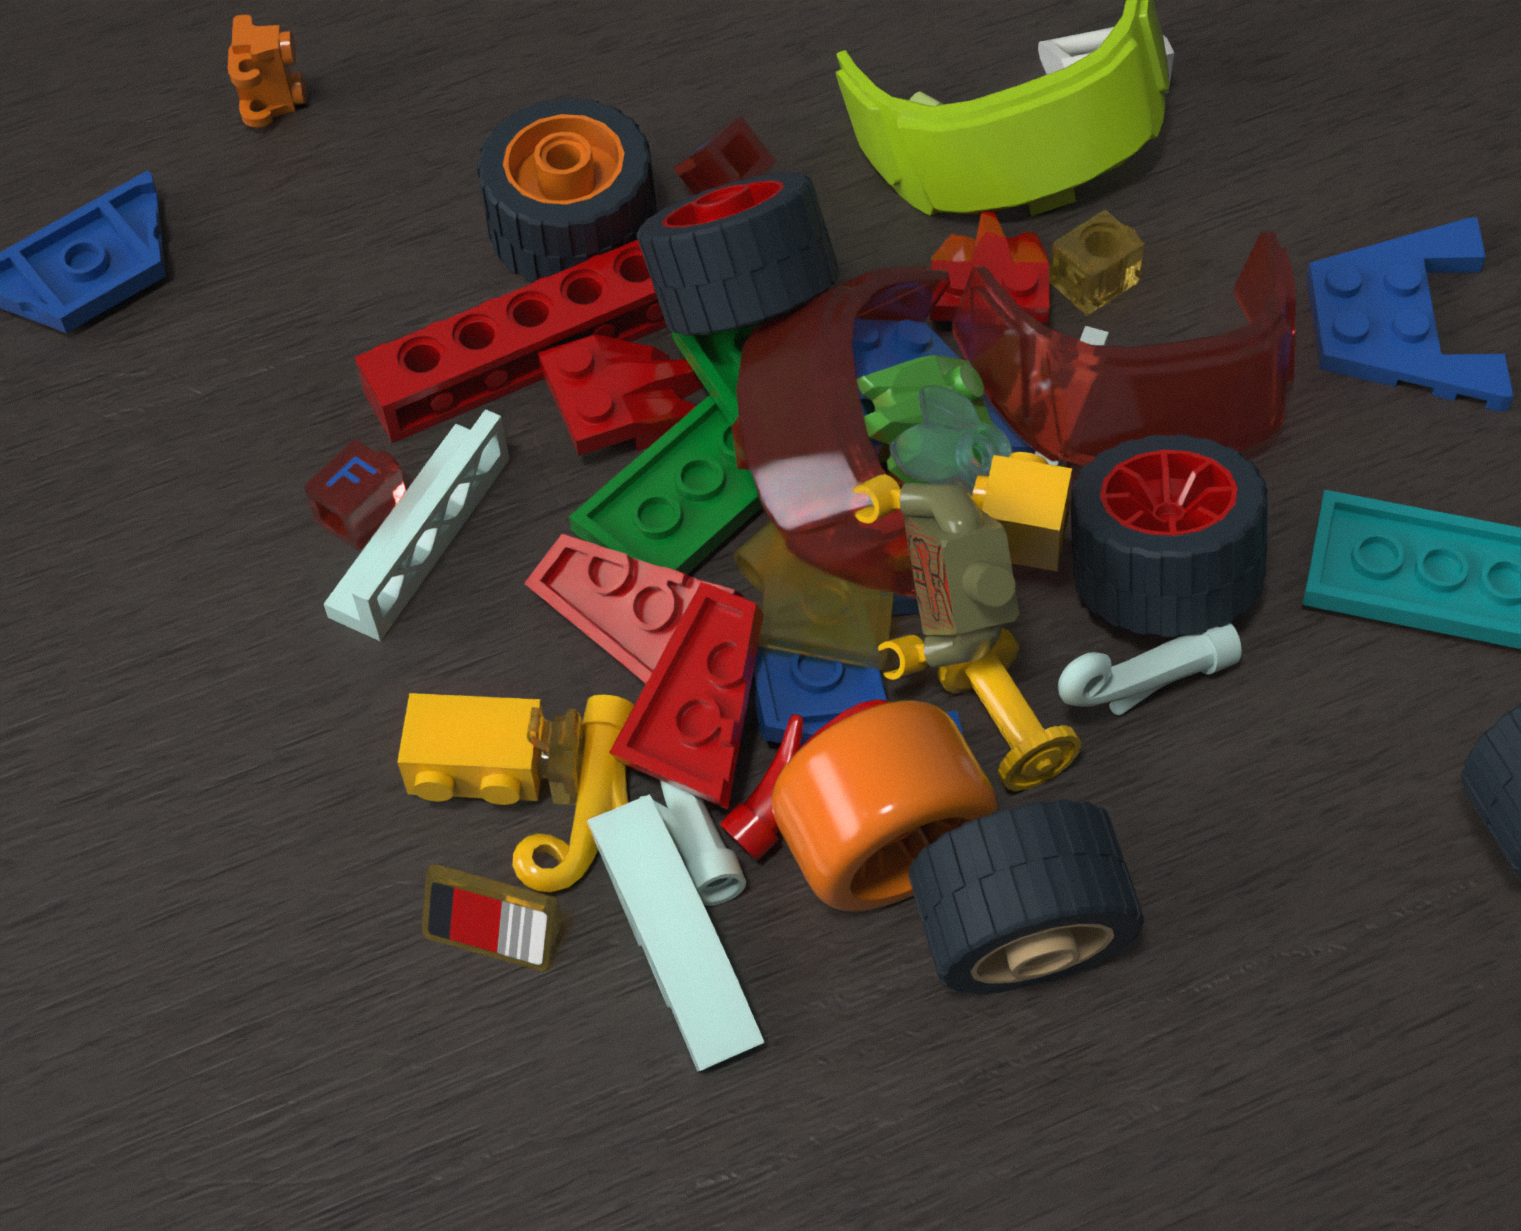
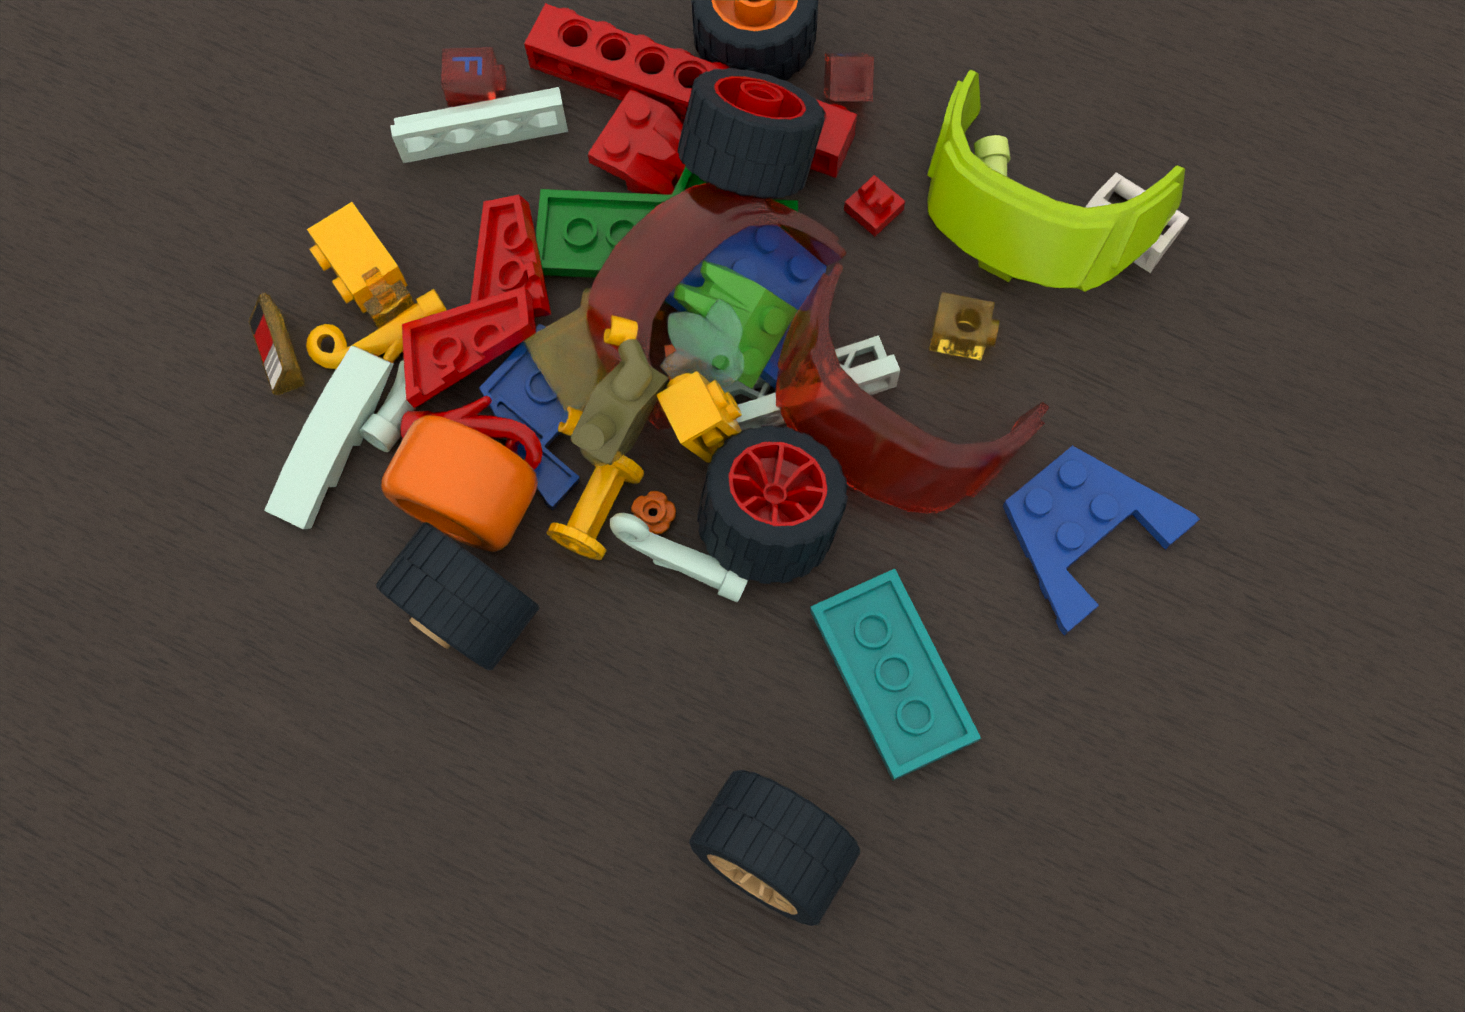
camera: 50 degrees right, 15 degrees up
red plate [930,211,1050,323] -> none
none -> orange plate [631,491,676,535]
none -> red tile [844,175,906,237]

